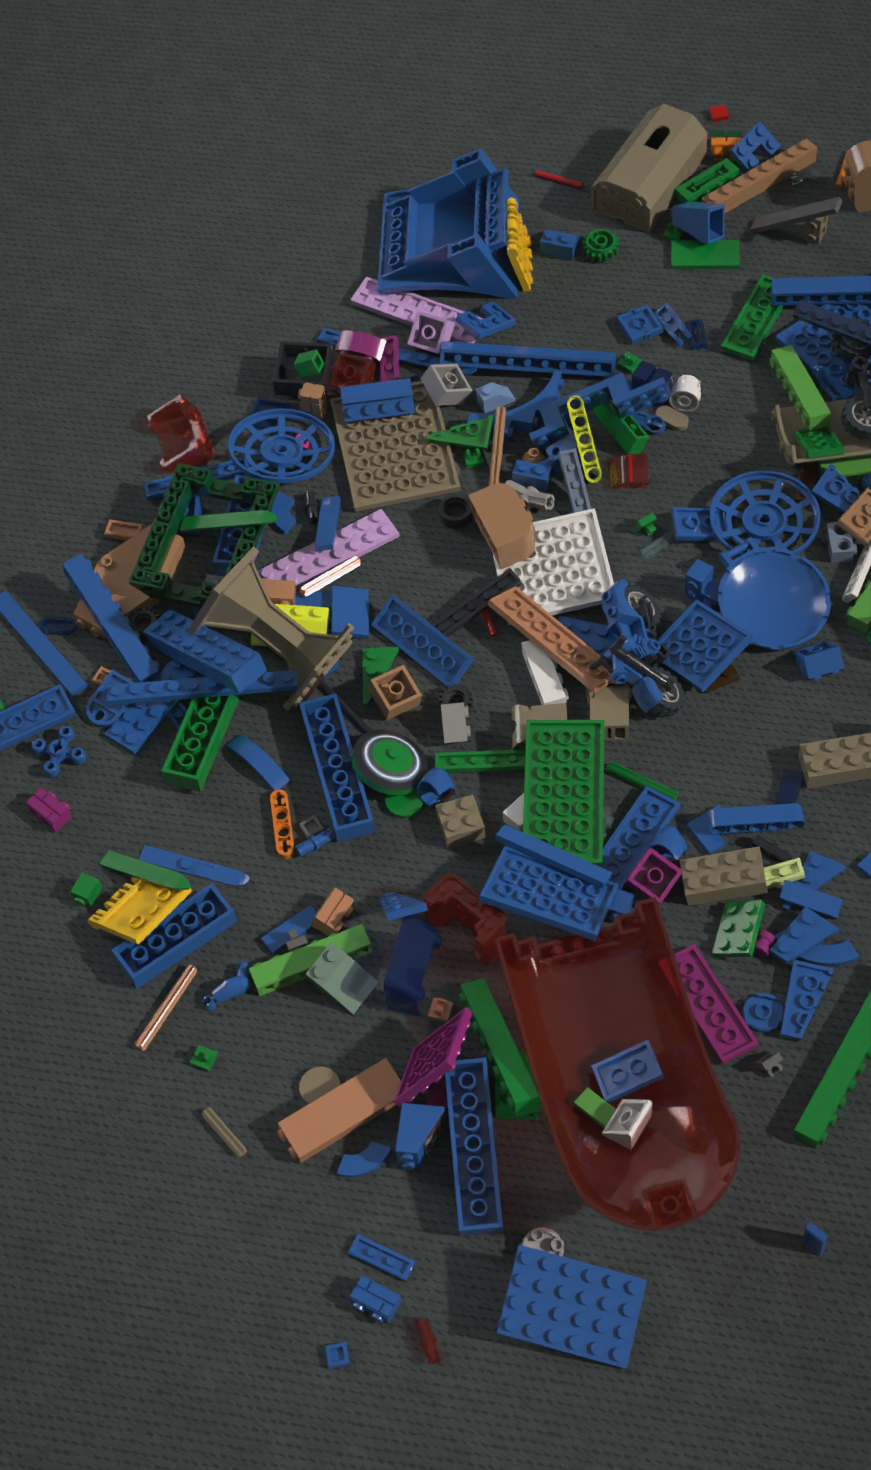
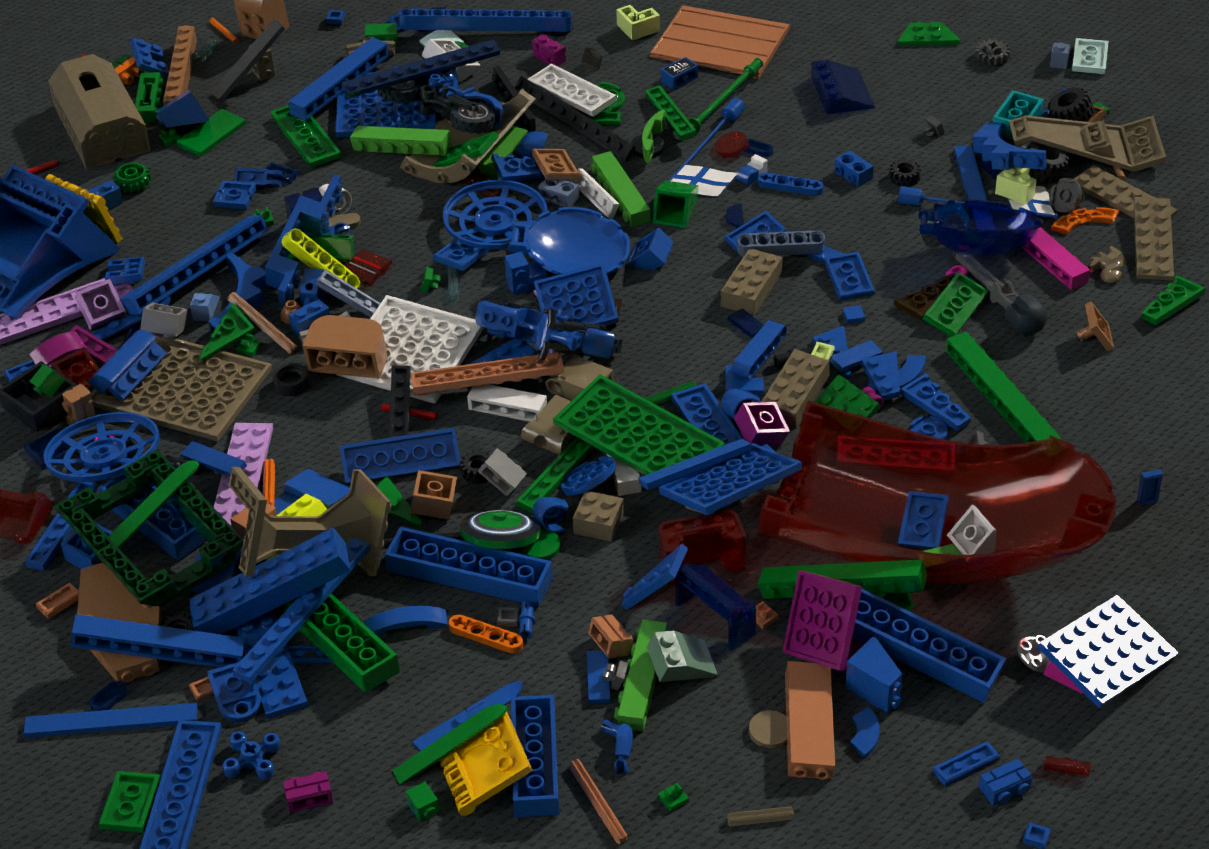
camera: 60 degrees left, 15 degrees down
none -> blue tile [561,456,616,495]

